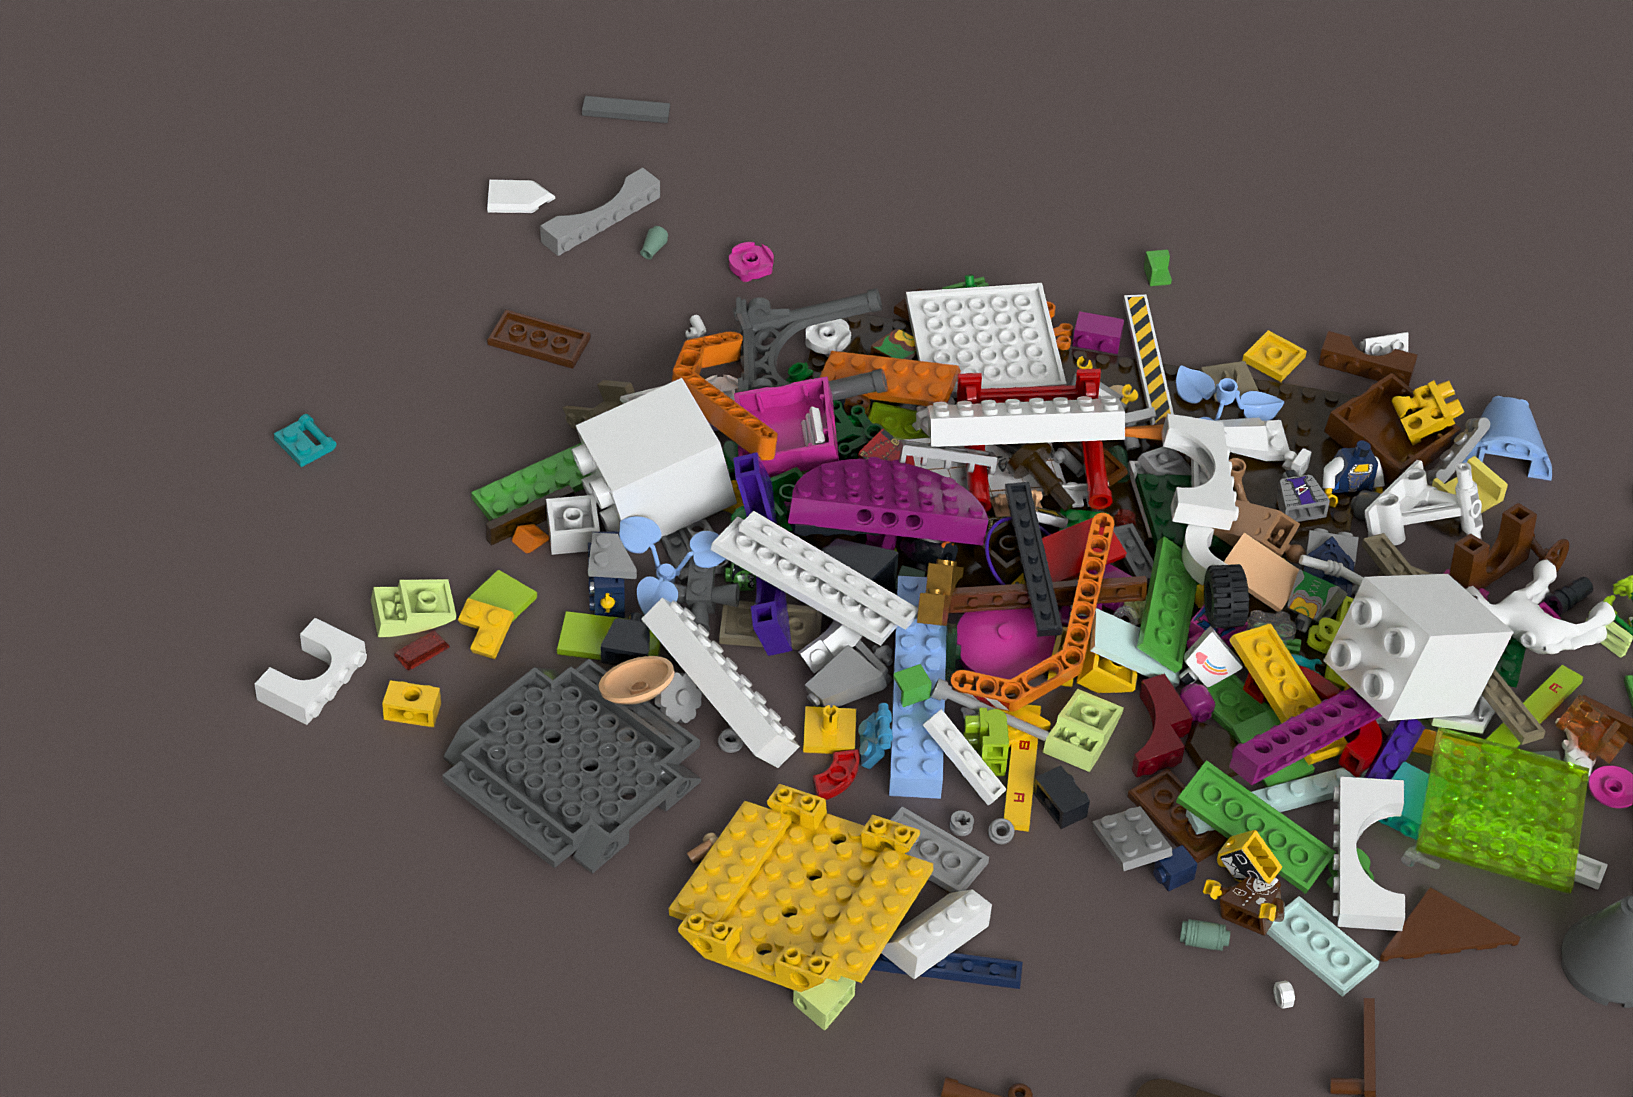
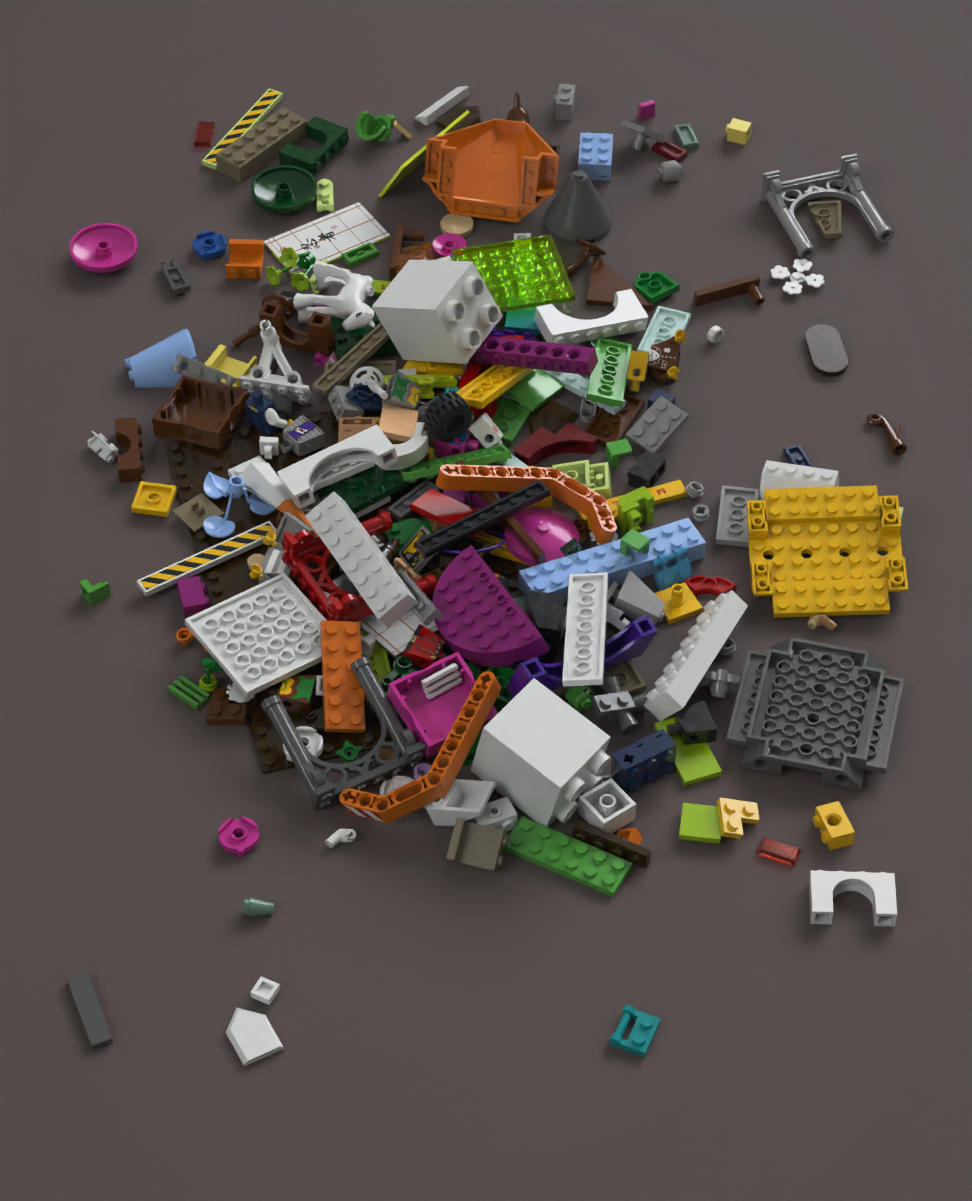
camera: 115 degrees left, 0 degrees up
yellowish green slope [371,579,456,637] -> none
reddish brown tile [487,309,591,369] -> none
light grey arch [540,168,660,256] -> none
light grey wing [588,533,637,579] -> none
light nougat dish [599,656,675,704] -> none
light blue plant [619,516,726,615] -> none
white plate [739,511,918,630] -> none
pearl gold arch [917,559,963,626] -> none
white plate [923,709,1007,805] -> none
light grey piece [931,678,1049,741] -> none
magenta head [1180,683,1216,722] -> none
sand green head [1180,919,1231,951] -> none
yellow hips [1392,380,1464,446] -> none
none -> white plate [250,976,280,1005]
none -> reddish brown dish [551,238,606,284]
none -> bright green panel [605,439,632,468]
none -> green plate [634,271,680,303]

